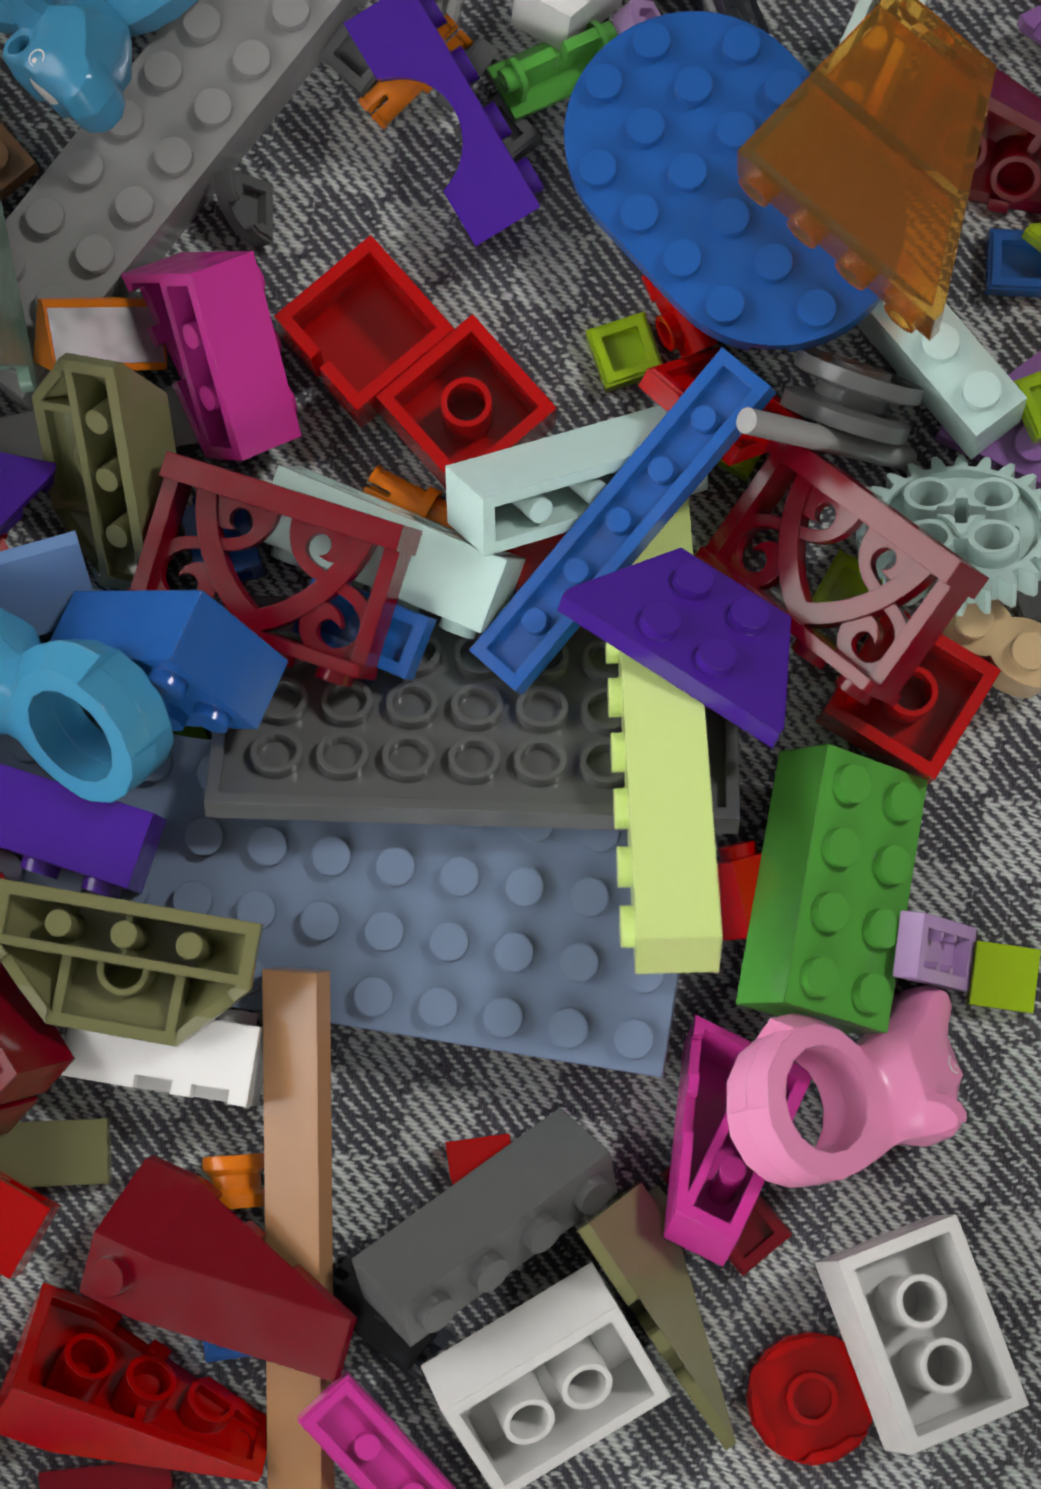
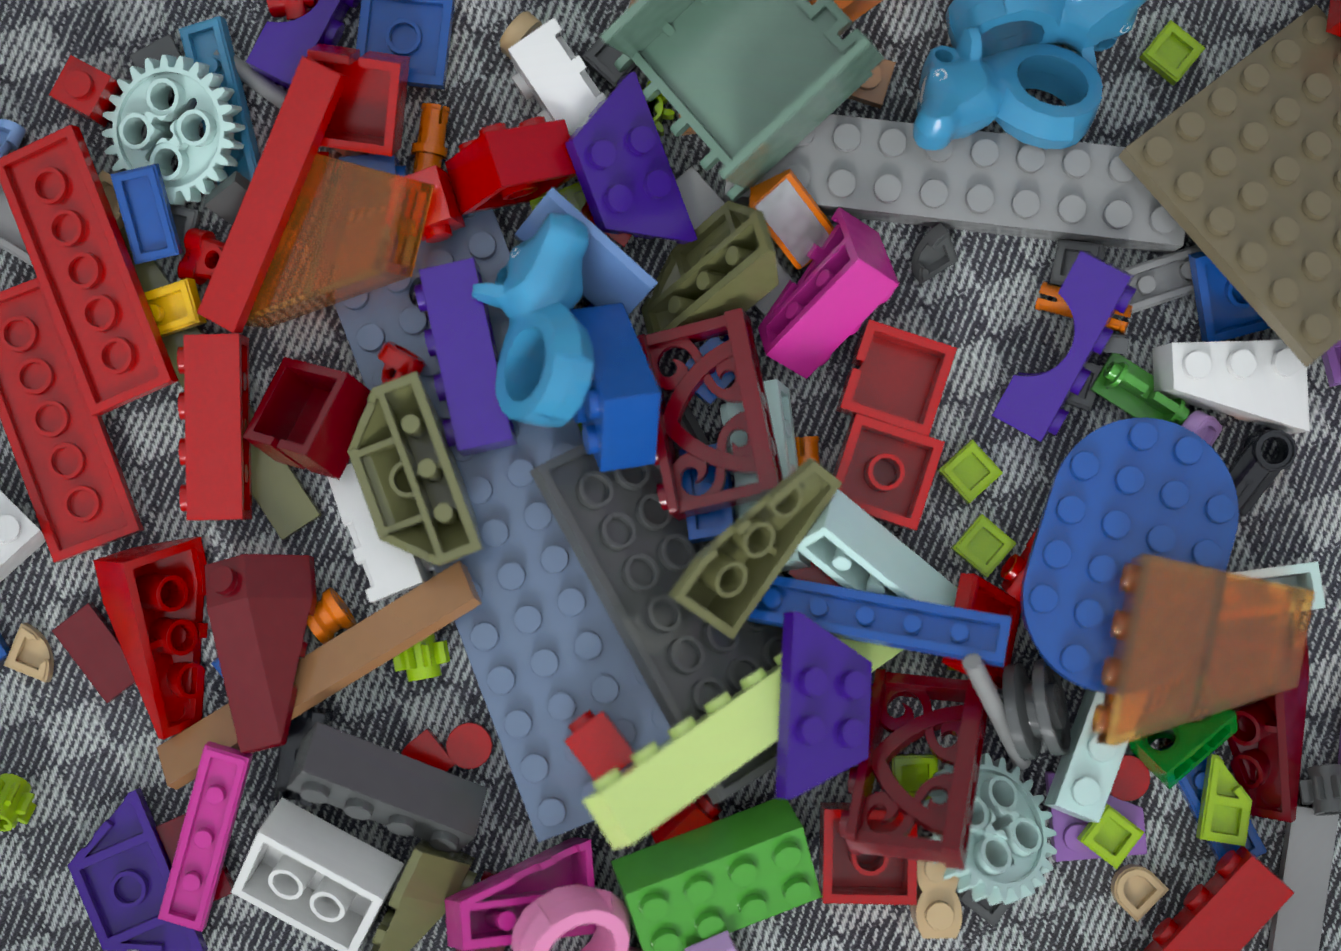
camera: 65 degrees right, 5 degrees up
none -> lime gear [393,633,450,682]
none -> red tile [446,722,493,769]
none -> red brick [564,709,636,780]
none -> olive wedge [669,458,842,639]
none -> lime tile [937,439,1003,504]
none -> red tile [1110,754,1150,801]
none -> green brick [1129,676,1238,789]

